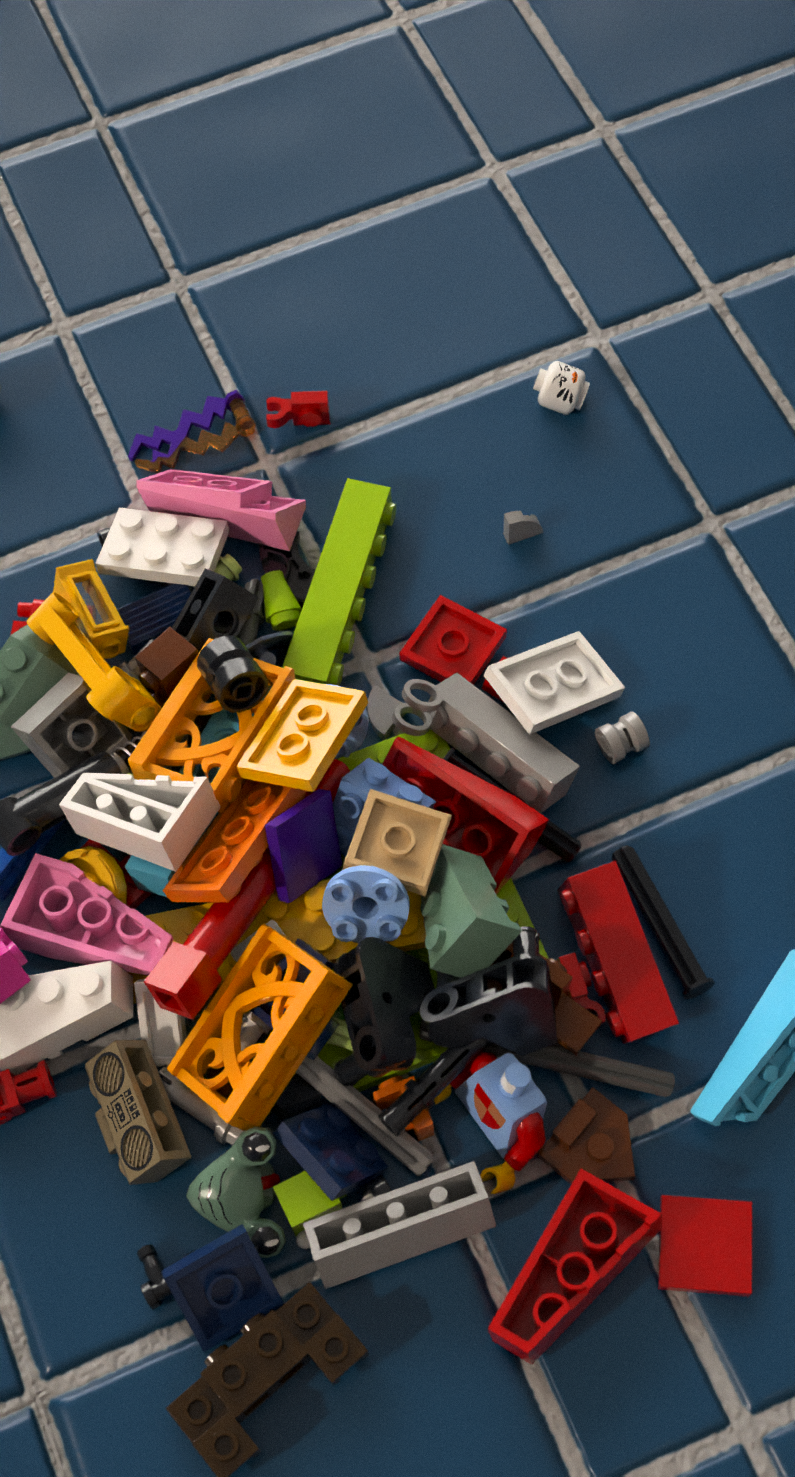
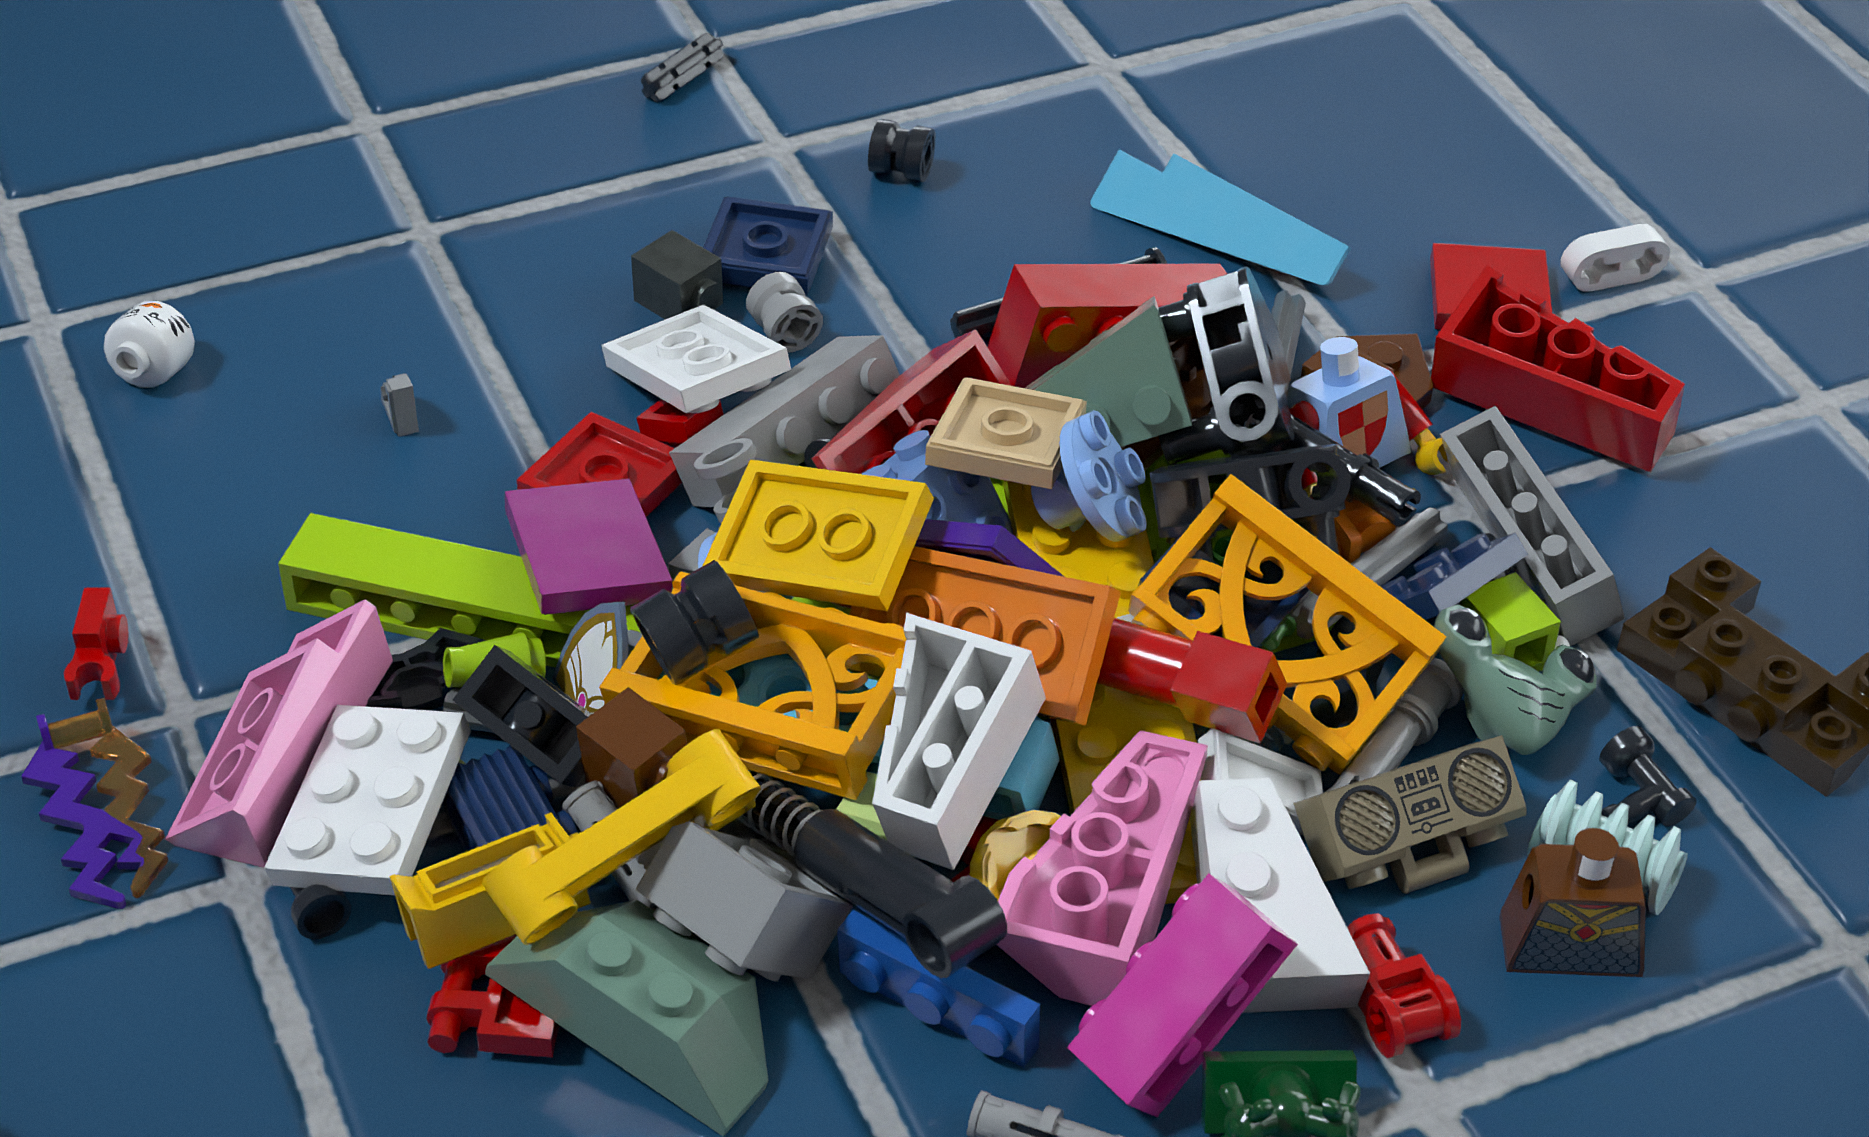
camera: 95 degrees left, 20 degrees down
dark blue plate [161,1224,284,1352] -> none
none -> magenta tile [505,479,672,615]
none -> pearl dark grey brick [631,230,723,320]
none -> dark blue plate [703,196,833,295]
none -> torso [1499,828,1645,977]
none -> light aqua piece [1527,780,1688,915]
none -> white beam [1561,224,1670,292]

